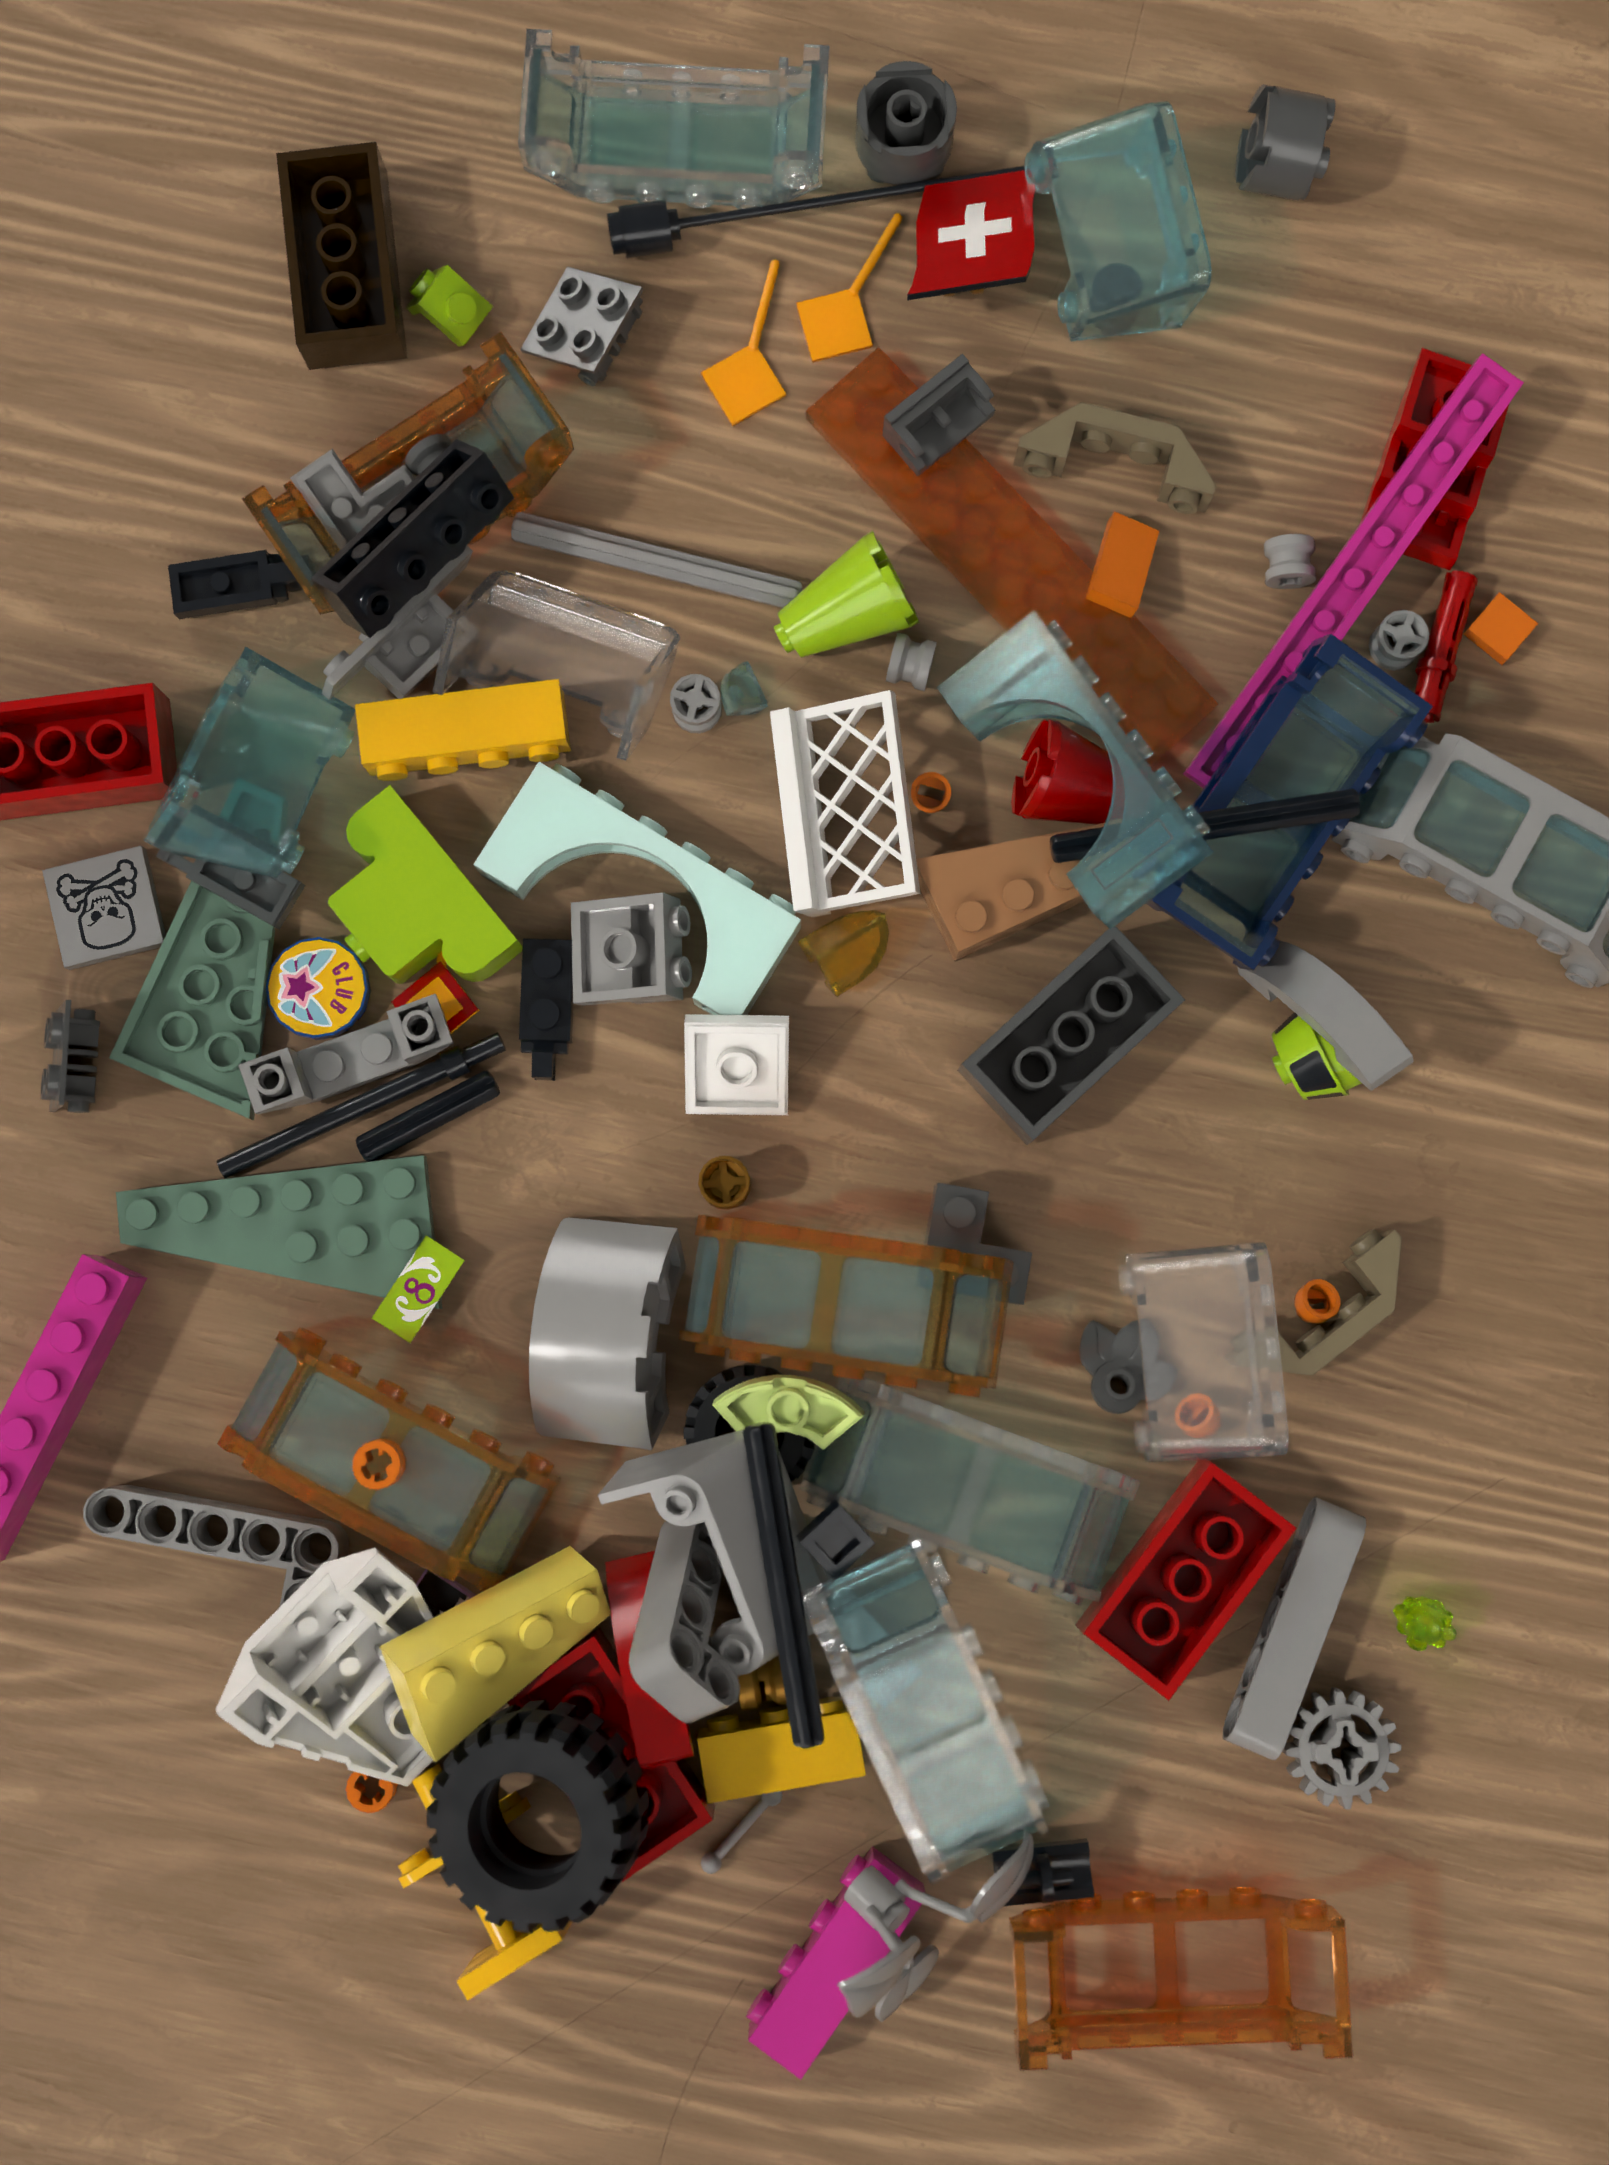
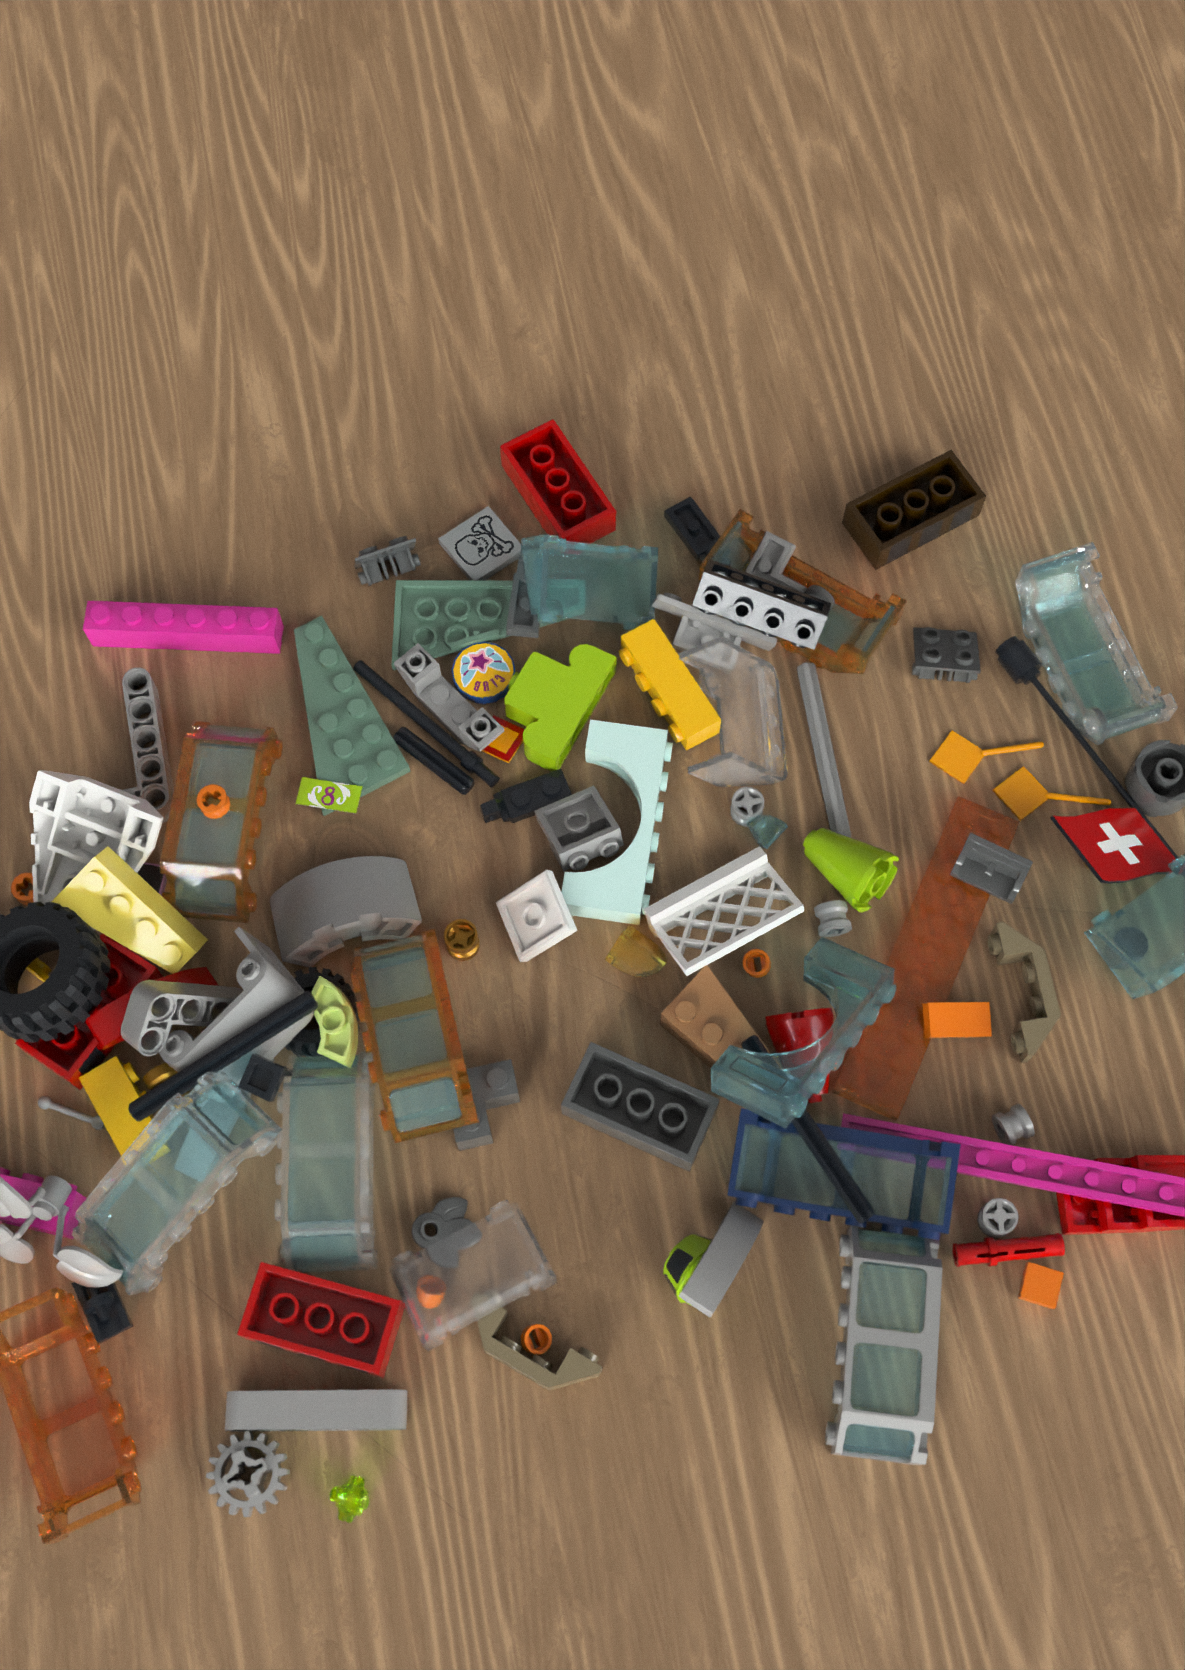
camera: 70 degrees right, 15 degrees down
lime bracket [406,265,493,347] -> none

